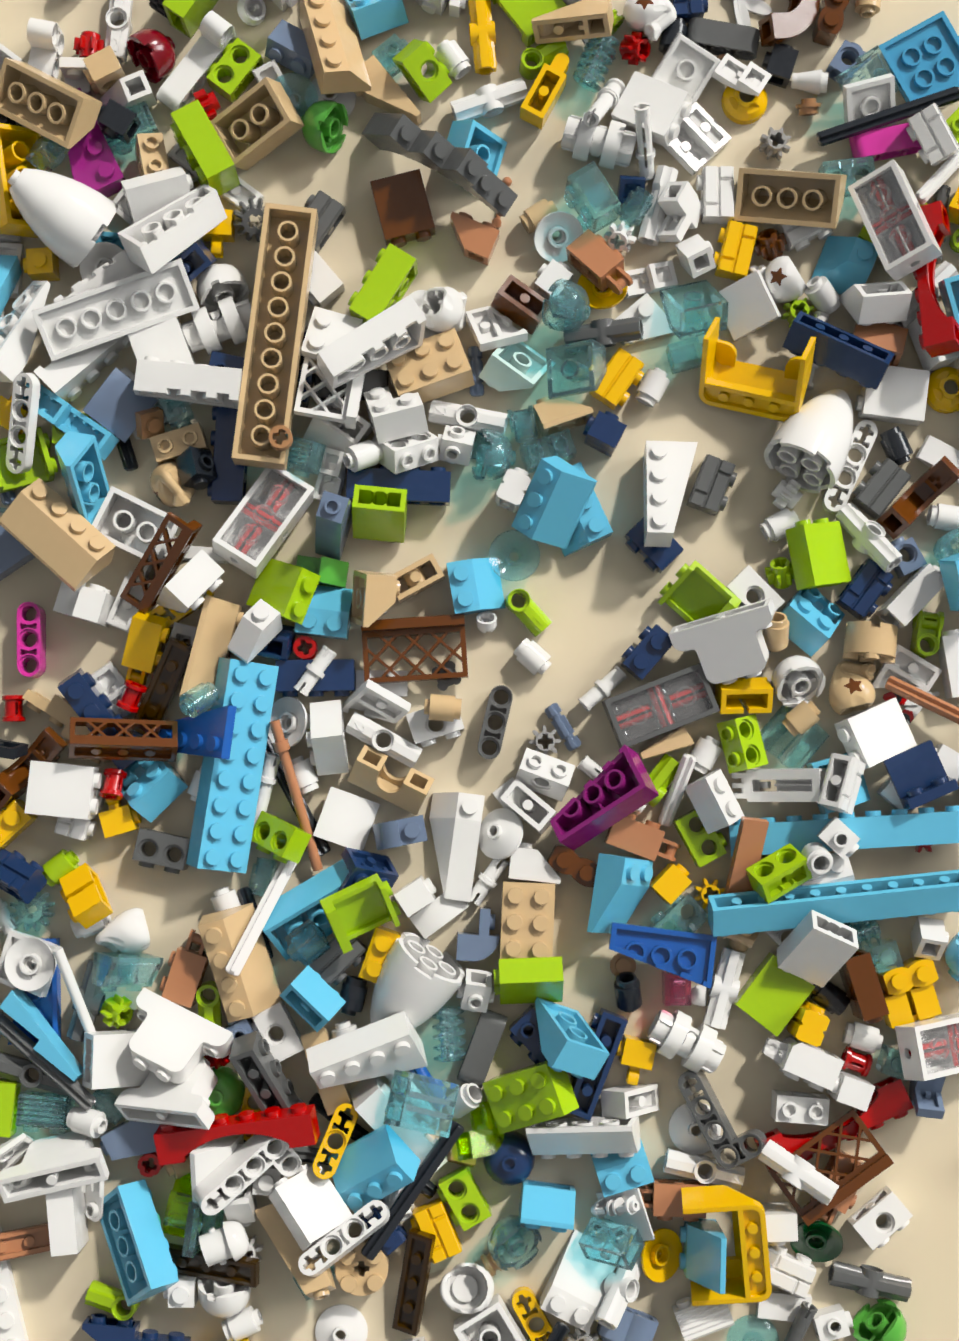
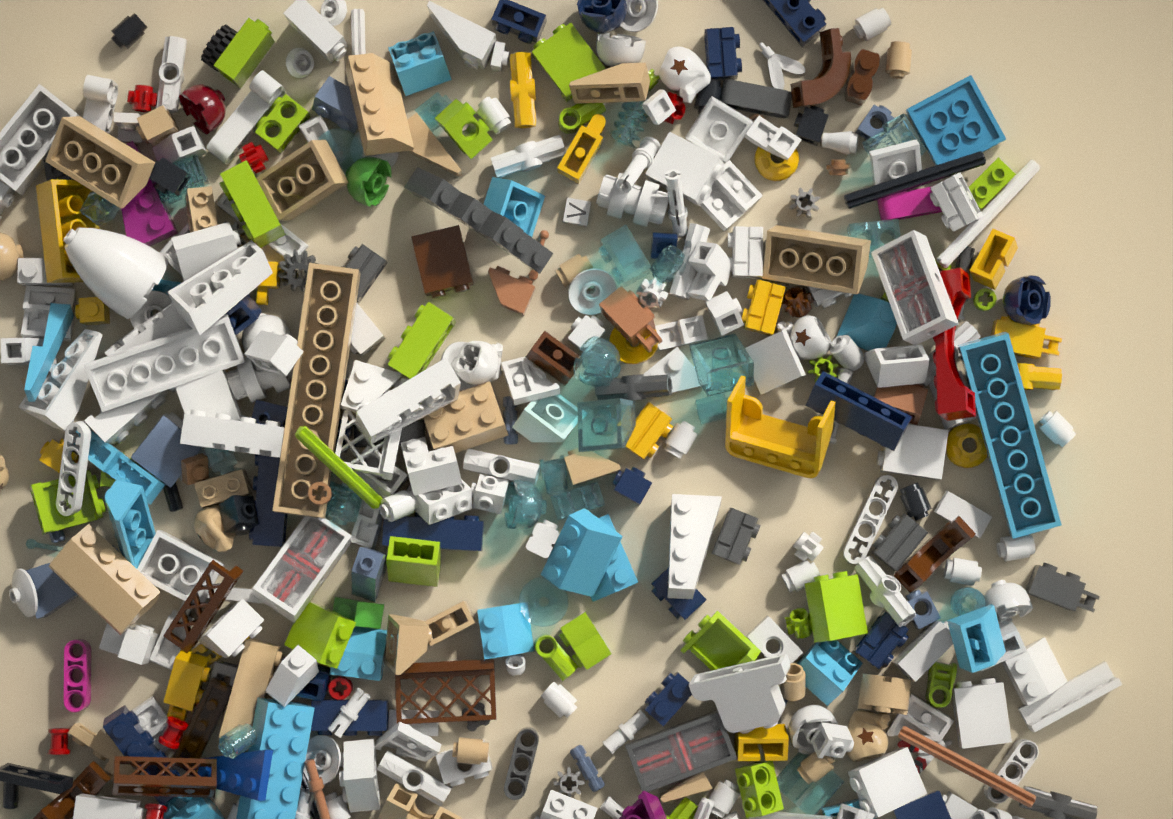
camera: 10 degrees right, 0 degrees up
white cylinder [764,389,853,493] -> none
none -> white brick [245,330,304,376]
none -> lime axle [295,426,383,509]
none -> lime brick [559,612,612,670]
none -> white tile [563,197,591,227]
none -> white tile [642,89,676,125]
none -> white brick [811,722,854,758]

